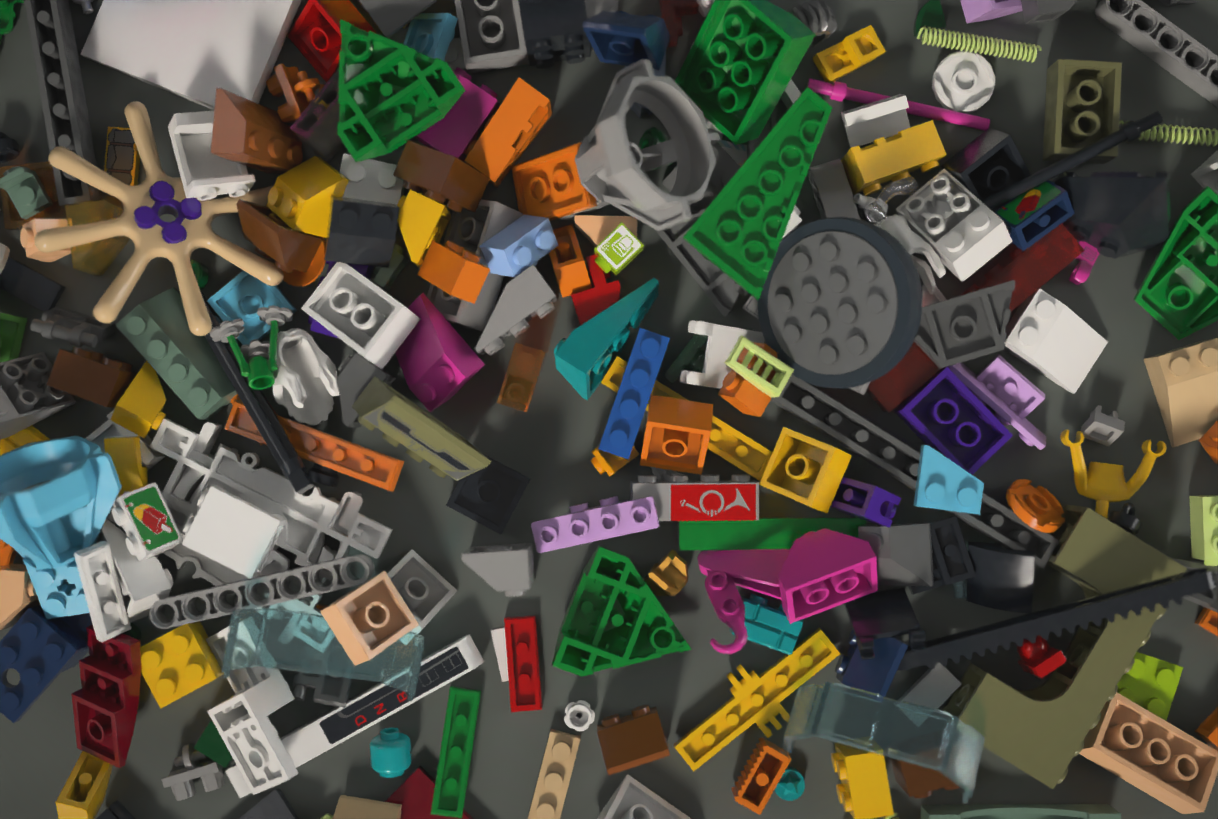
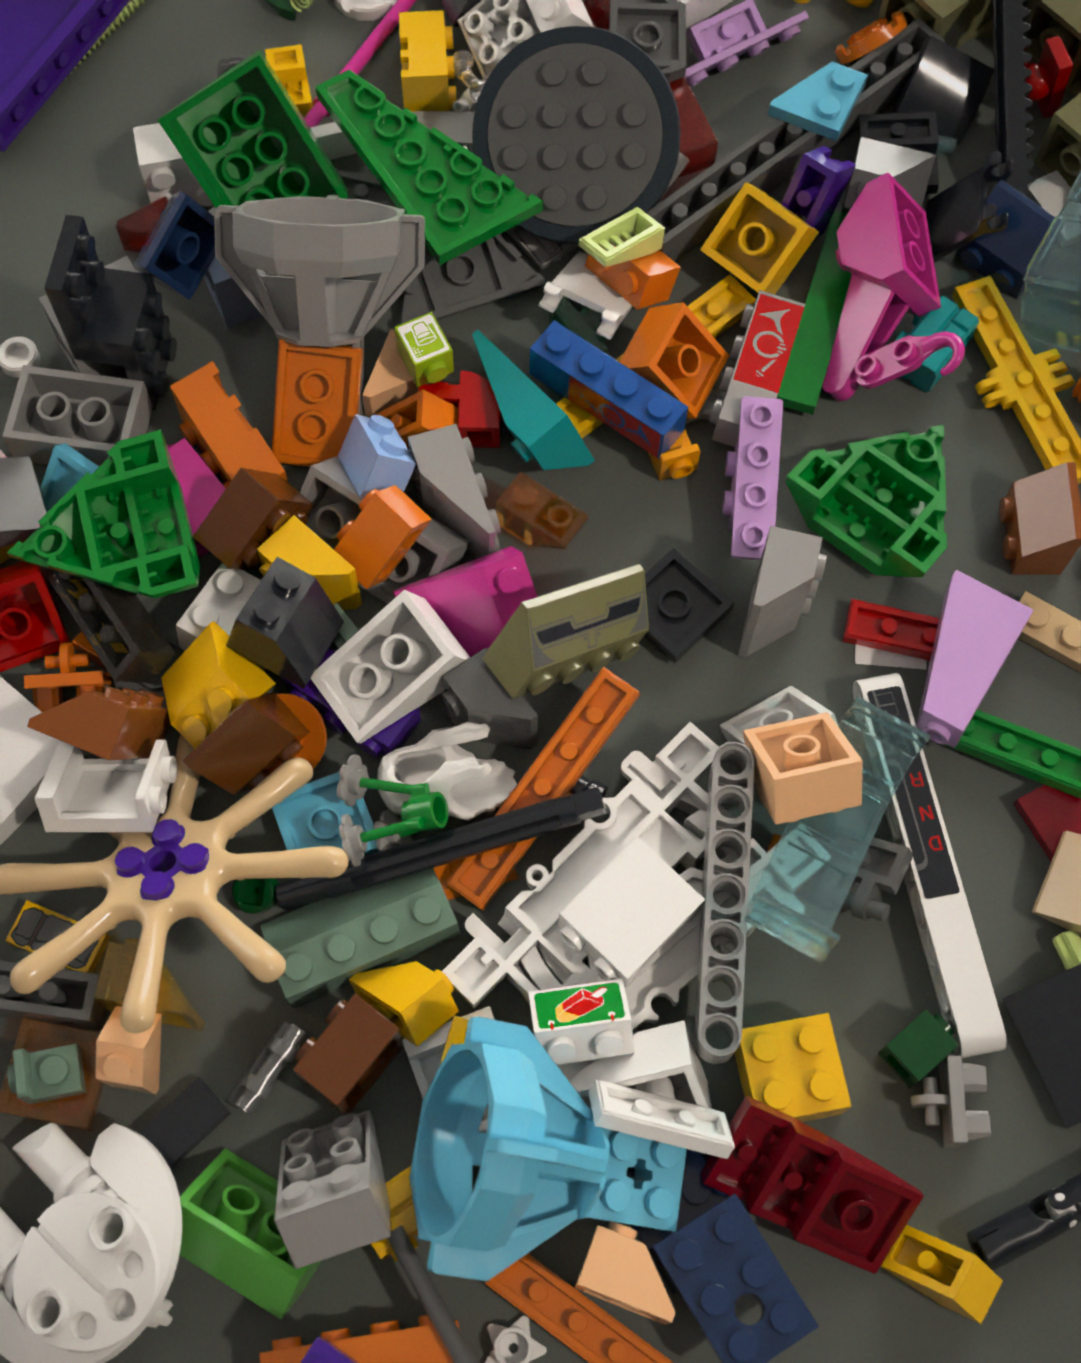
camera: 70 degrees left, 20 degrees down
white bracket [206,615,298,795] -> none
teal head [370,727,412,778] -> none
white plate [564,700,595,731] -> none
pearl gold piece [644,549,689,596] -> none
white panel [841,94,910,148] -> none
dark purple brick [894,367,1013,475] -> none
none -> lavender slope [916,570,1033,748]

